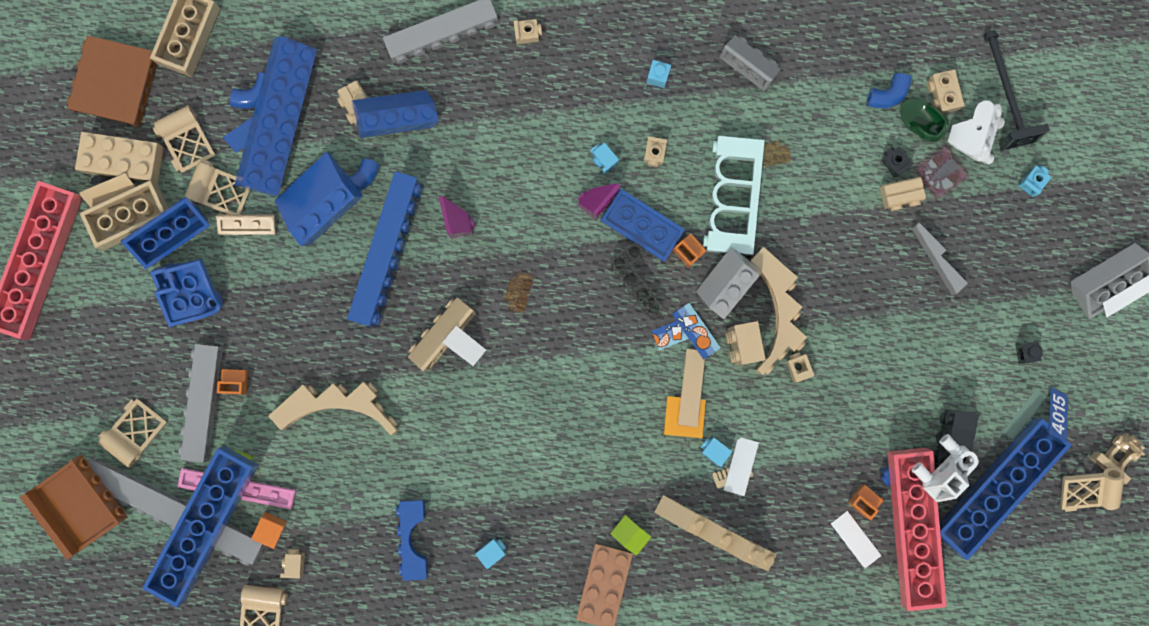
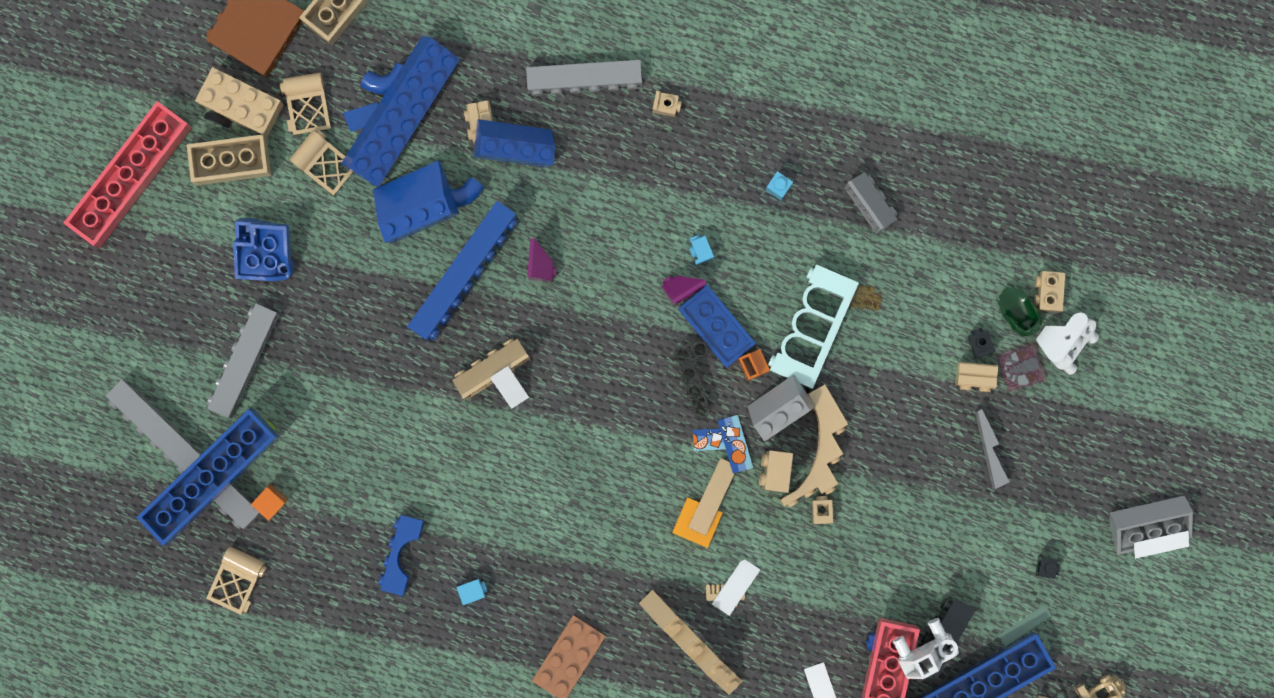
camera: 20 degrees right, 0 degrees up
dark orange panel [20,455,128,560] -> none
tan sticker [79,173,135,208] -> none
tan piece [98,399,167,468] -> none
blue slope [121,196,210,270] -> none
bright pink tile [178,468,296,509] -> none
tan tile [216,214,276,235] -> none
orange piece [217,369,248,394] -> none
tan arch [268,382,399,435] -> none
tan brick [280,549,305,578] -> none
clear orange piece [504,273,534,313] -> none
lime piece [610,515,652,556] -> none
tan brick [644,136,667,167] -> none
medium azure brick [701,437,732,467] -> none
orange piece [847,484,884,520] -> none
blue cylinder [866,73,912,109] -> none
black tile [984,30,1050,151] -> none
medium azure brick [1018,165,1051,197] -> none
blue sticker [1049,387,1068,442] -> none

